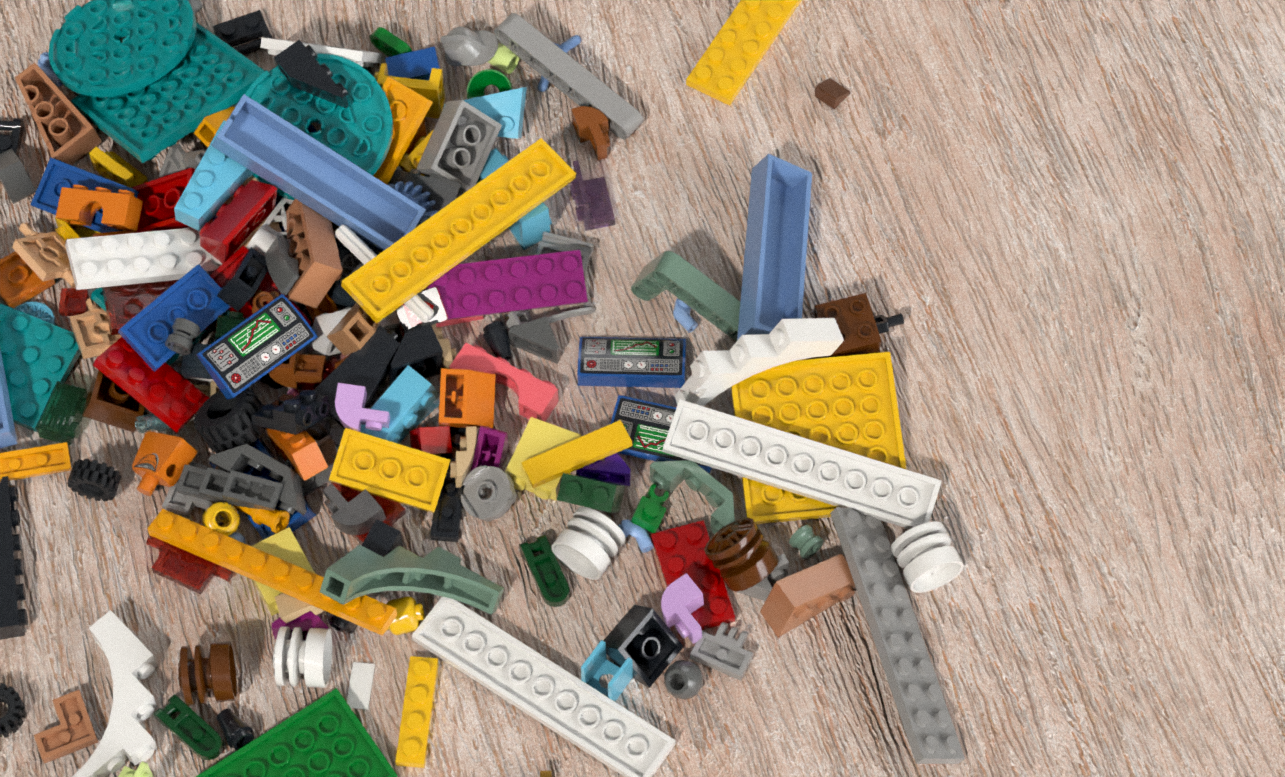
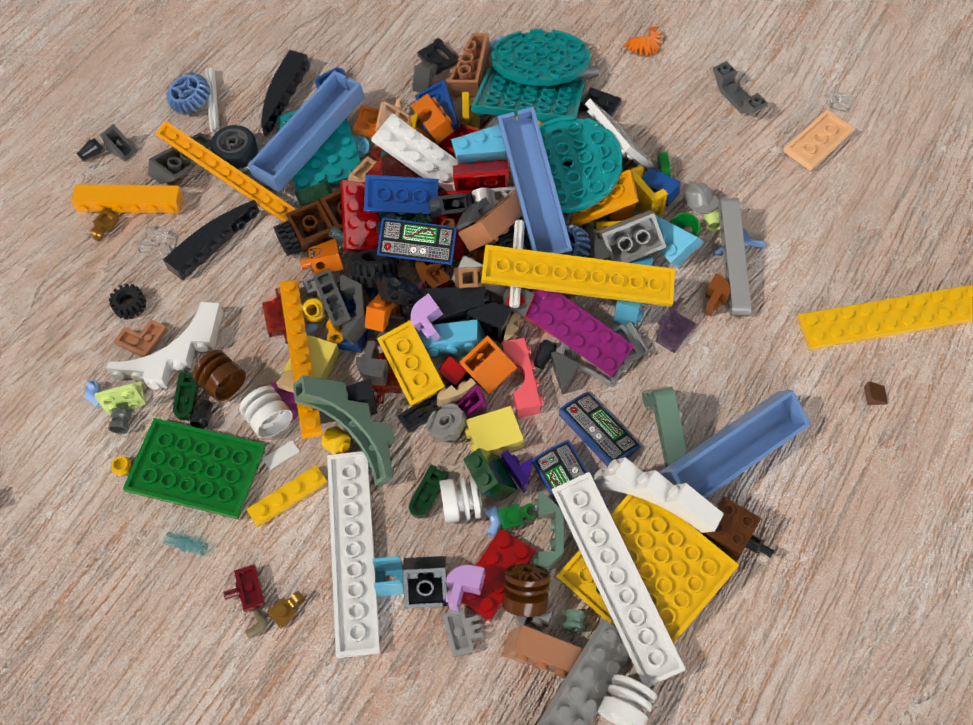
camera: 50 degrees right, 0 degrees up
dark grey wheel [165,318,200,355] -> none
black slope [274,40,349,108] -> none
yellow tile [521,420,632,488] -> none
dark grey piece [664,660,703,700] -> none
light blue arm [673,298,698,333] -> none
none -> reddish brown brick [285,200,334,253]

